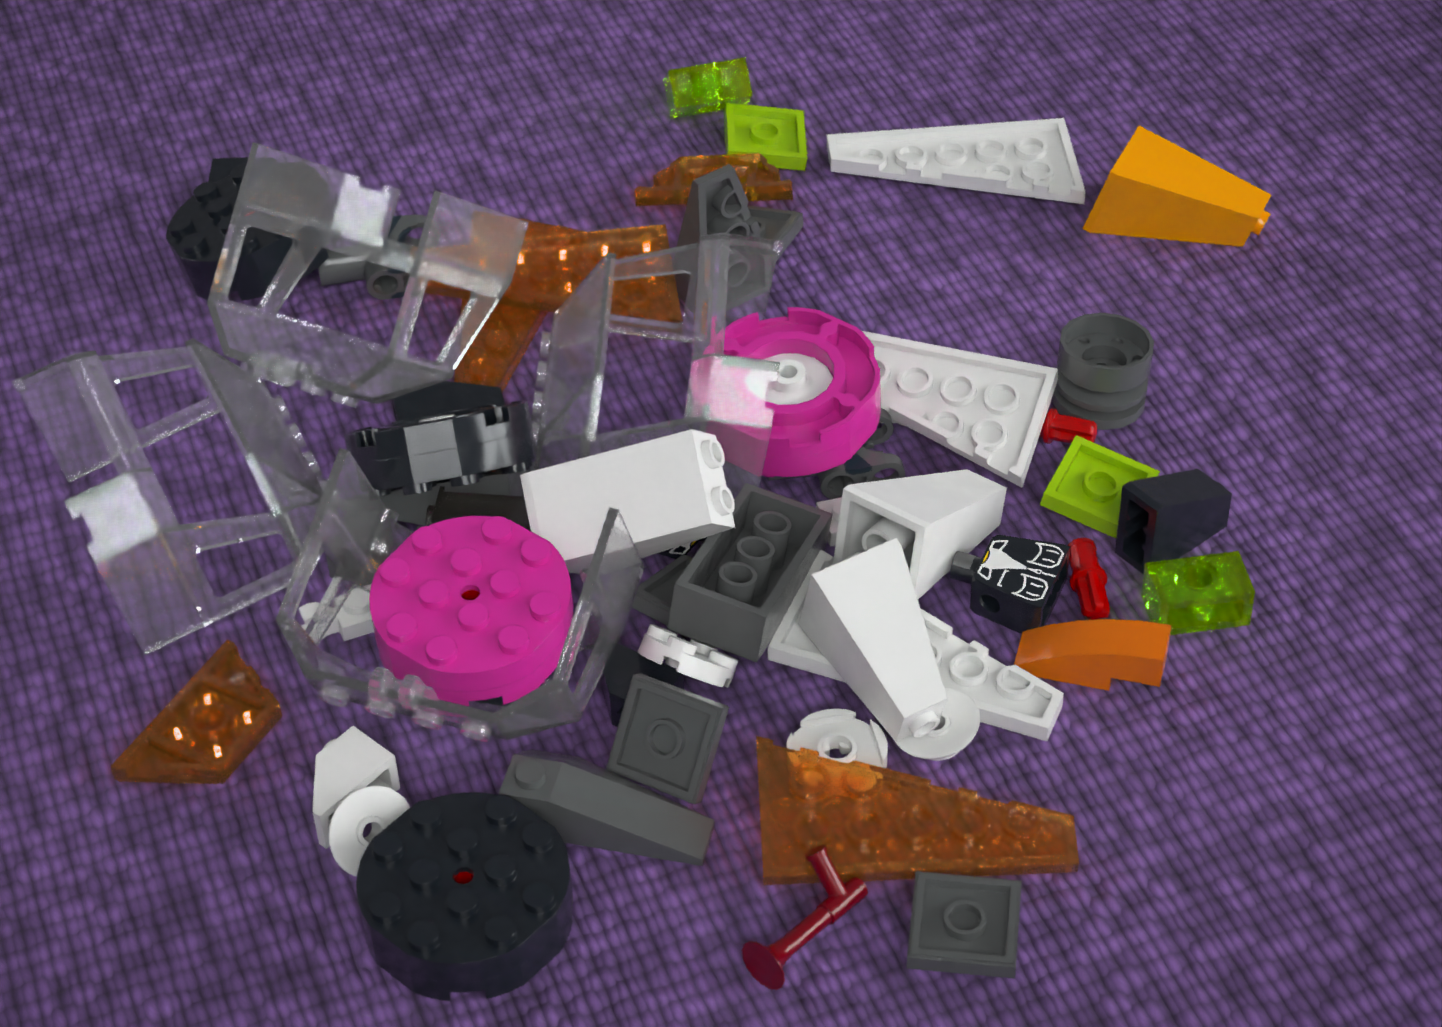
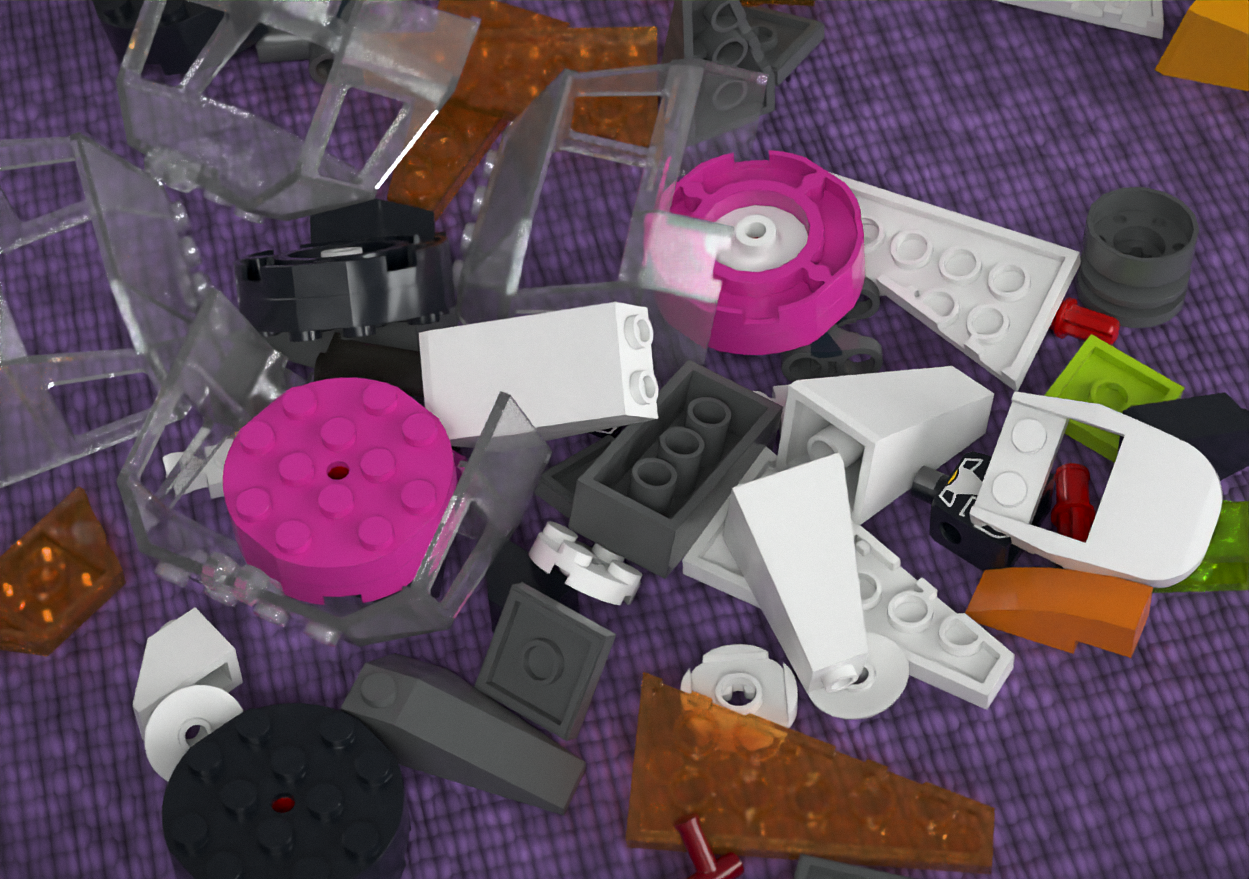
camera: 10 degrees right, 5 degrees up
none -> white slope [970,391,1223,588]

